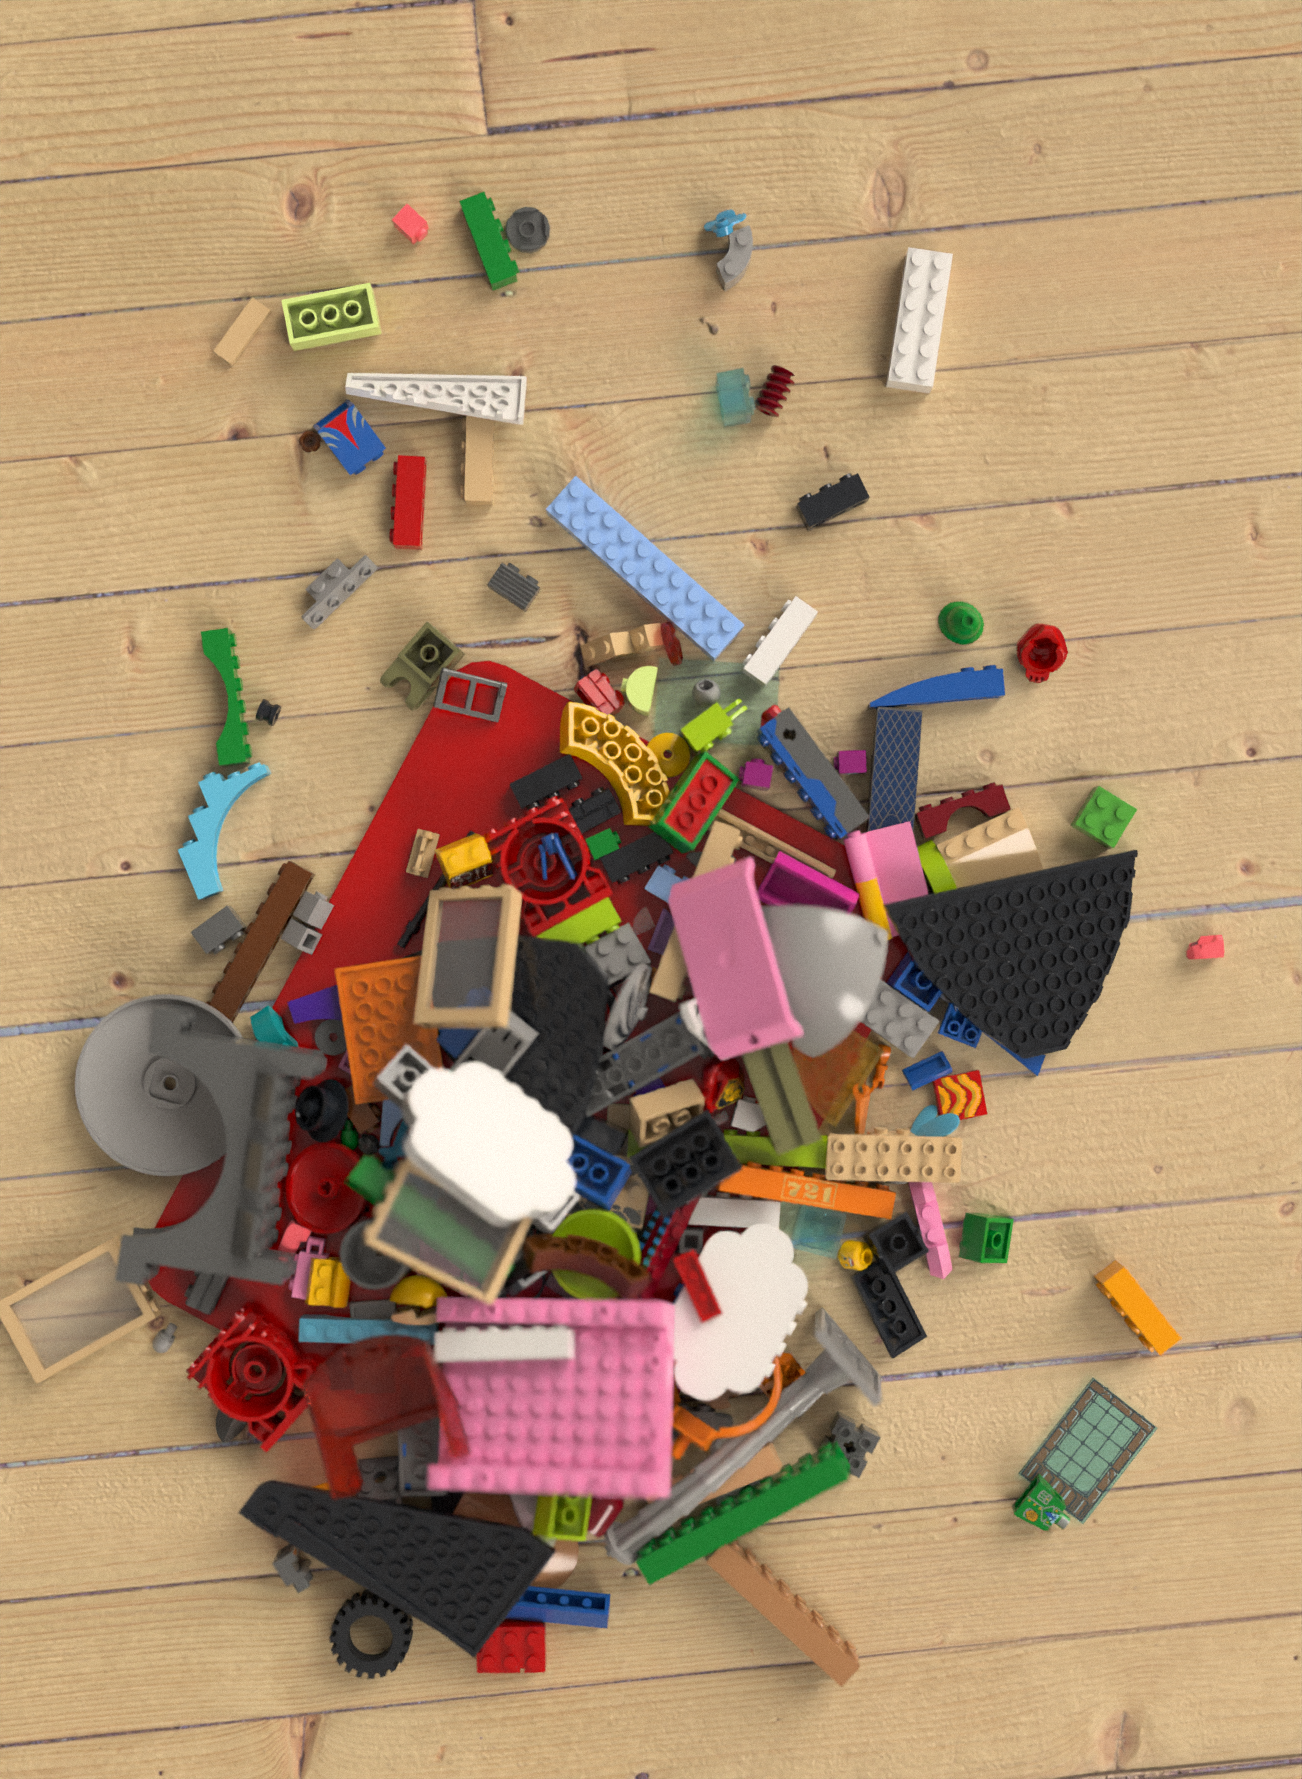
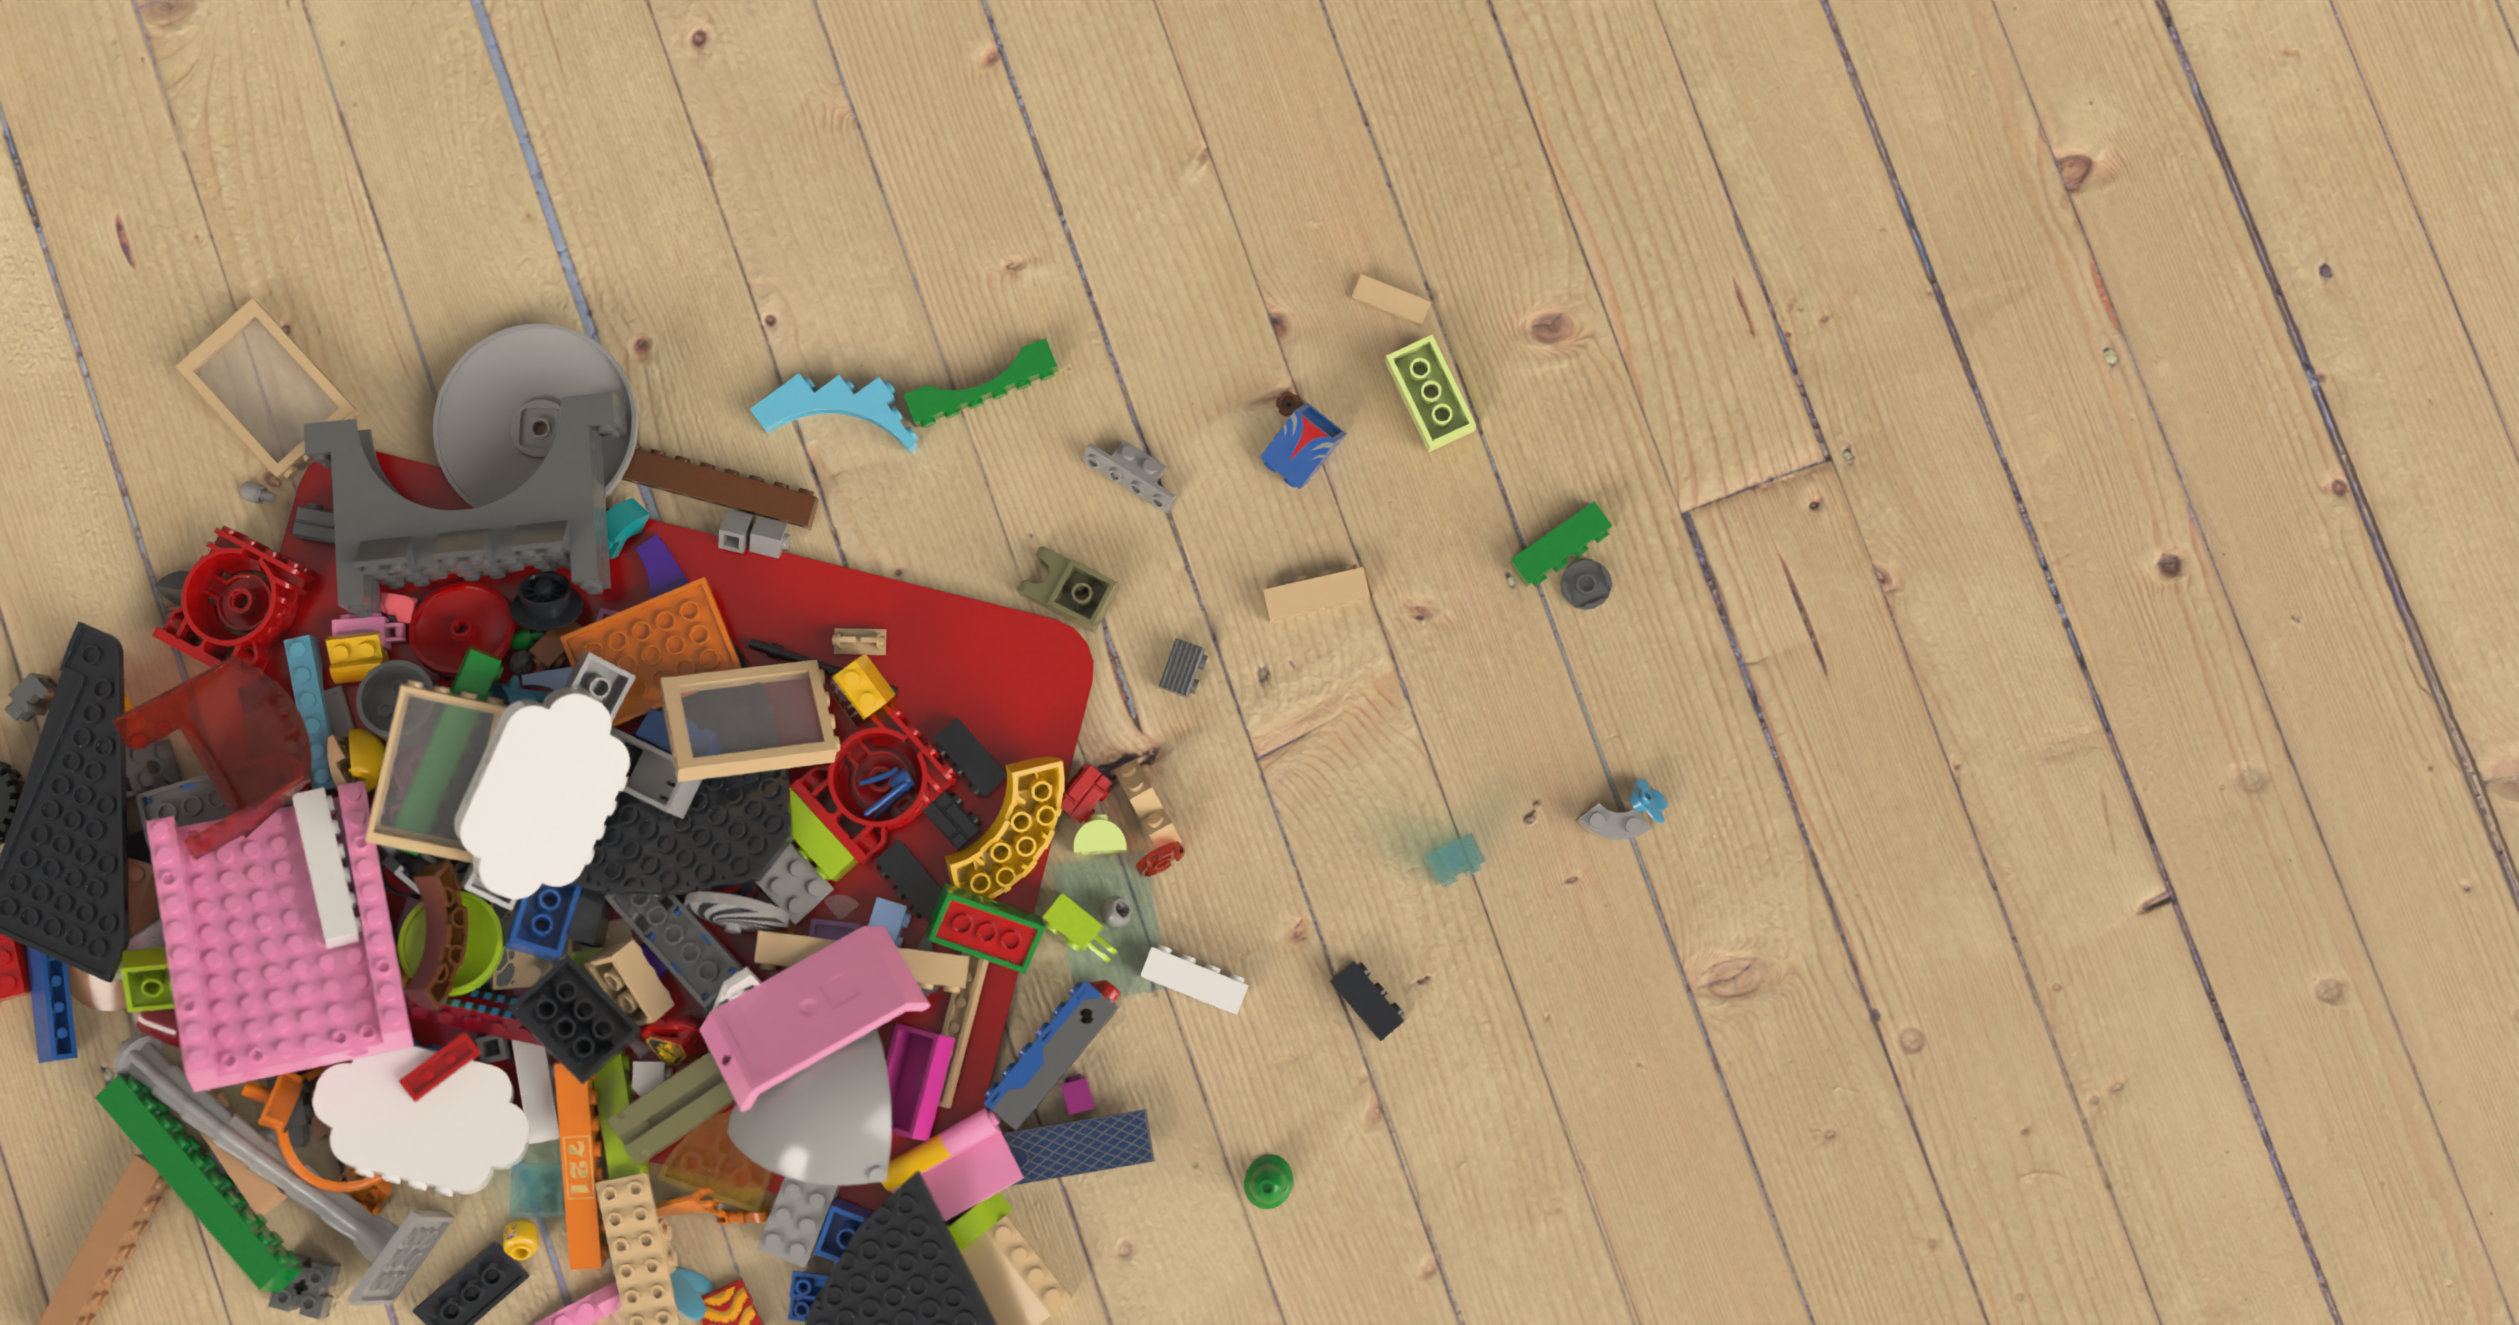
camera: 70 degrees right, 5 degrees down
dark grey brick [191,905,247,955] -> none
black wheel [256,699,281,726] -> none
dark grey piece [315,1019,347,1055] -> none
white wing [345,373,527,425] -> none
red brick [389,455,427,550] -> none
coral brick [392,204,429,245] -> none
dark grey window [433,667,507,722] -> none
light blue brick [546,476,744,661] -> none
green brick [585,828,622,861] -> none
yellow dish [647,733,690,778] -> none
magenta brick [738,758,773,791] -> none
dark red piece [754,365,795,417] -> none
black brick [862,1212,929,1275] -> none
blue slope [868,665,1005,709] -> none
white brick [886,247,953,393] -> none
blue tile [902,1051,953,1091] -> none
dark red arch [915,782,1011,839] -> none
red helmet [1016,624,1068,683] -> none

